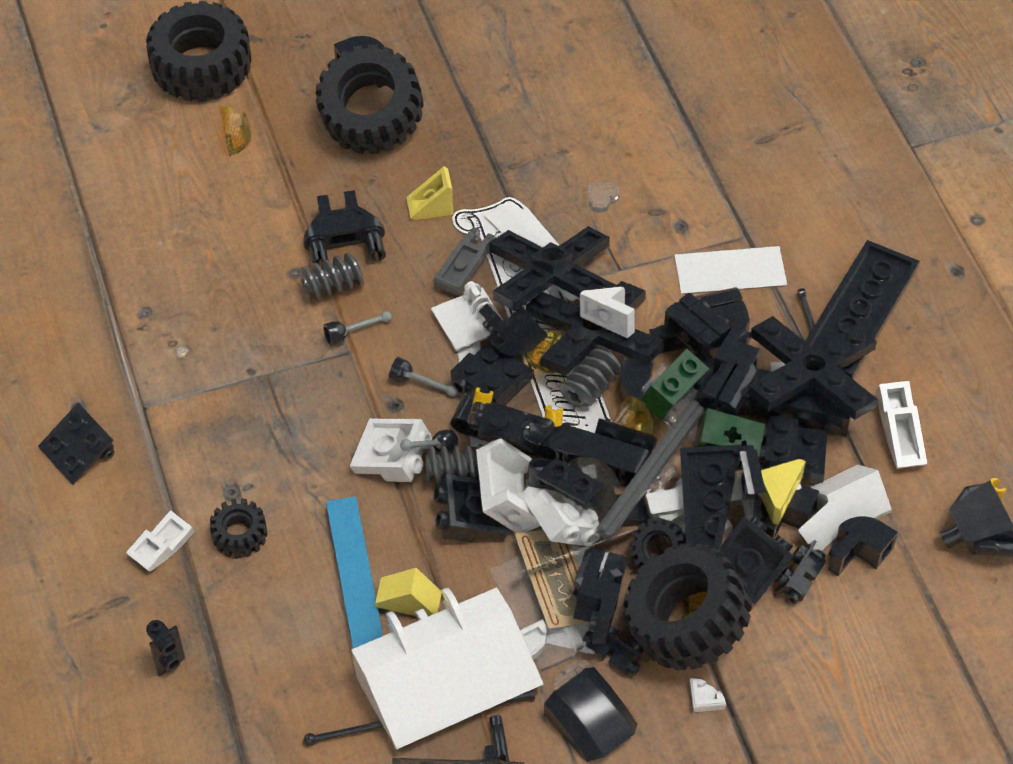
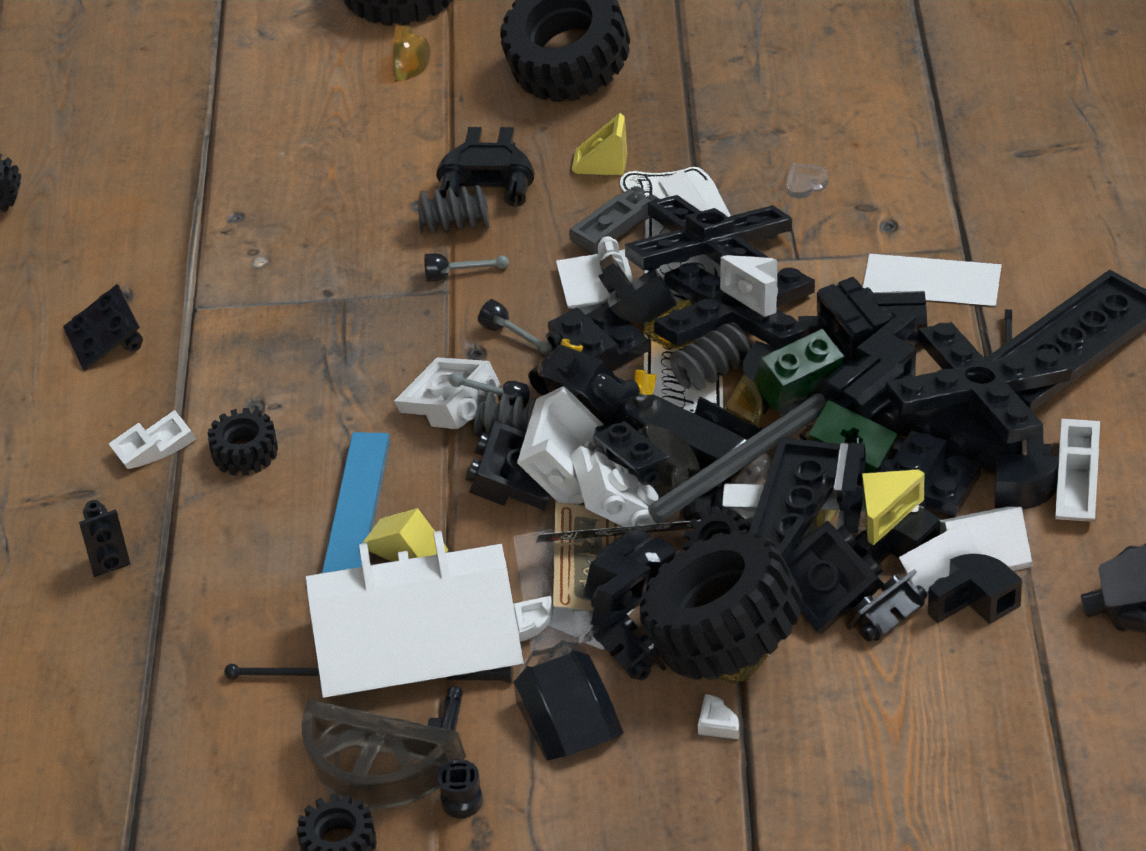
camera: 20 degrees right, 10 degrees down
none -> black brick [995,430,1059,509]

